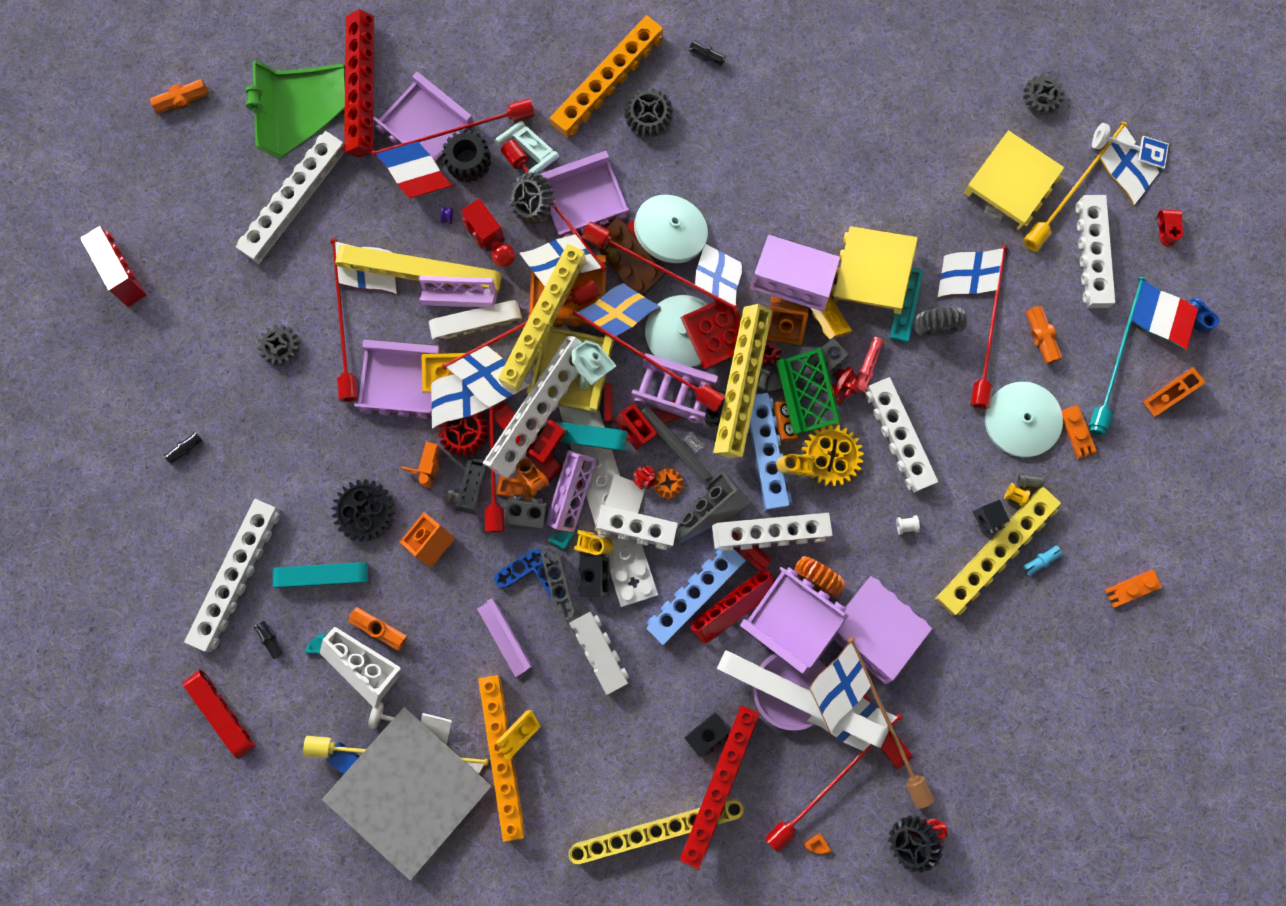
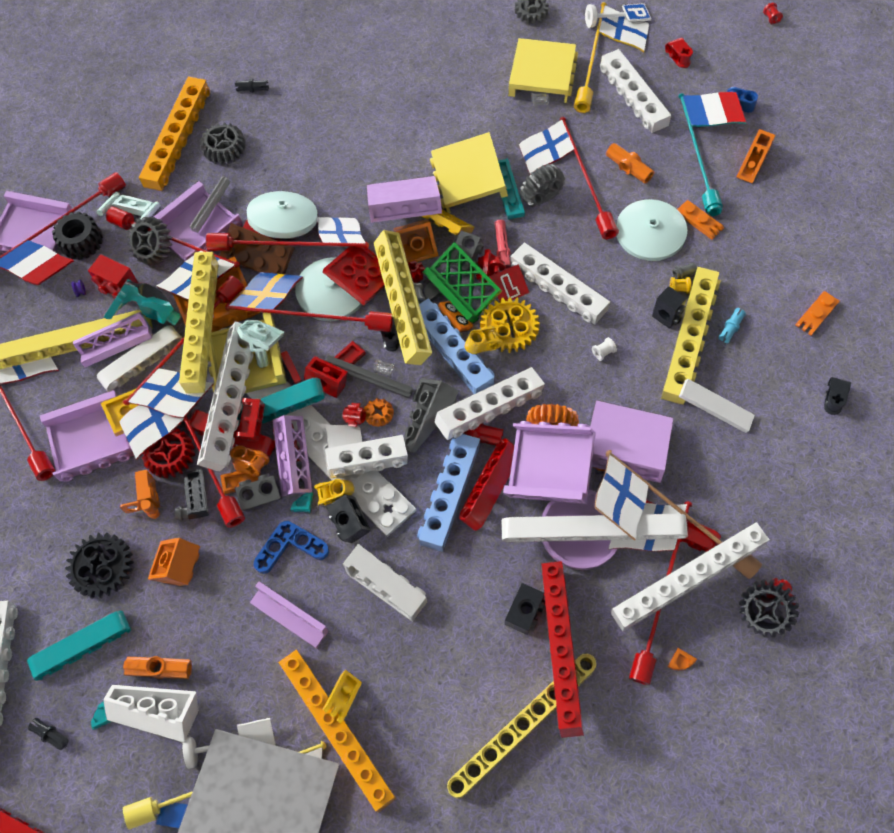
camera: 25 degrees left, 15 degrees down
dark grey beam [541,546,574,621] -> none
lavender fence [631,353,718,423] -> none
none -> teal hips [104,279,181,325]
none -> light grey axle [190,176,230,233]
none -> red sticker [489,264,530,303]
none -> white brick [611,522,769,631]
none -> white tile [679,379,755,433]
none -> black piece [824,377,851,415]

